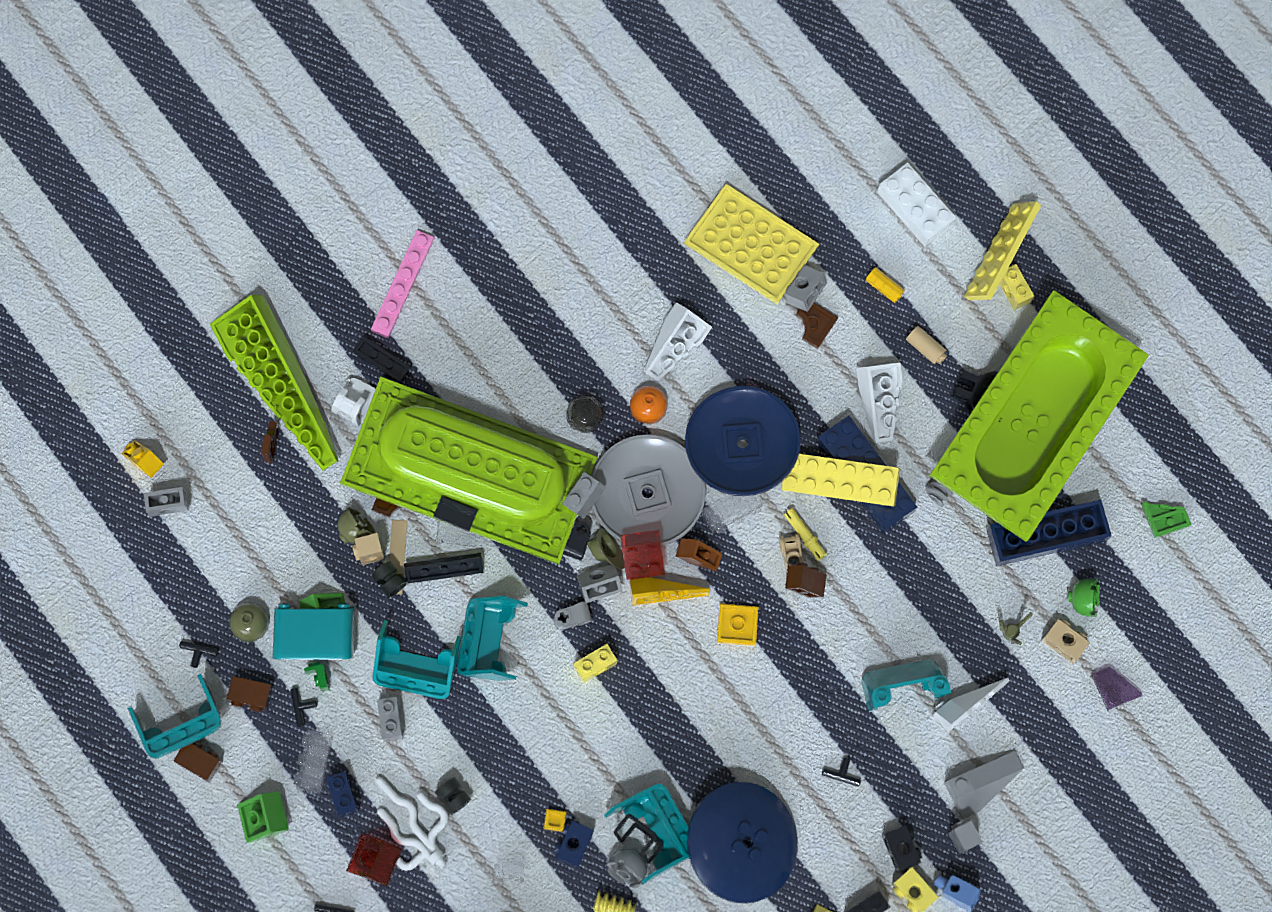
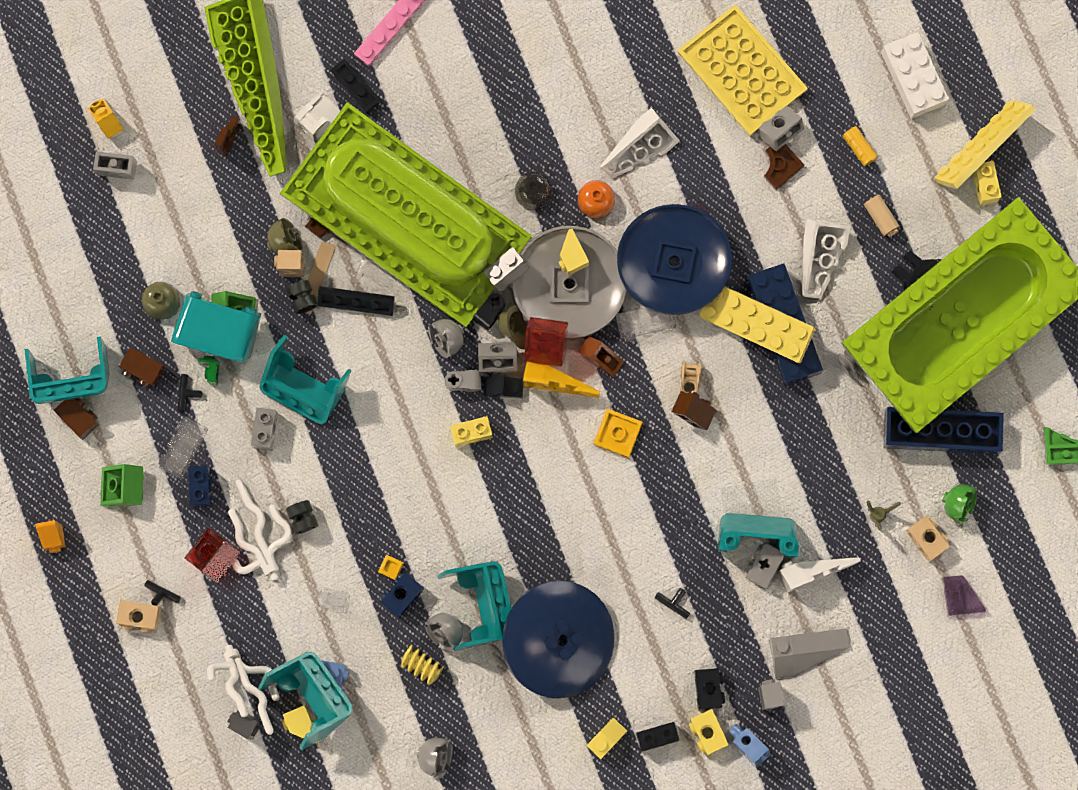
camera: 25 degrees right, 5 degrees up
black piece [179,641,219,668] -> none
black panel [433,496,478,532] -> none
teal windscreen [457,596,528,681] -> none
black piece [613,814,663,864] -> none
light yellow pin [783,508,827,561] -> none
none -> light orange slope [35,520,66,553]
none -> light grey cylinder [428,319,464,358]
none -> black slope [484,375,523,399]
none -> light yellow slope [558,228,589,276]
none -> light grey brick [744,542,785,589]

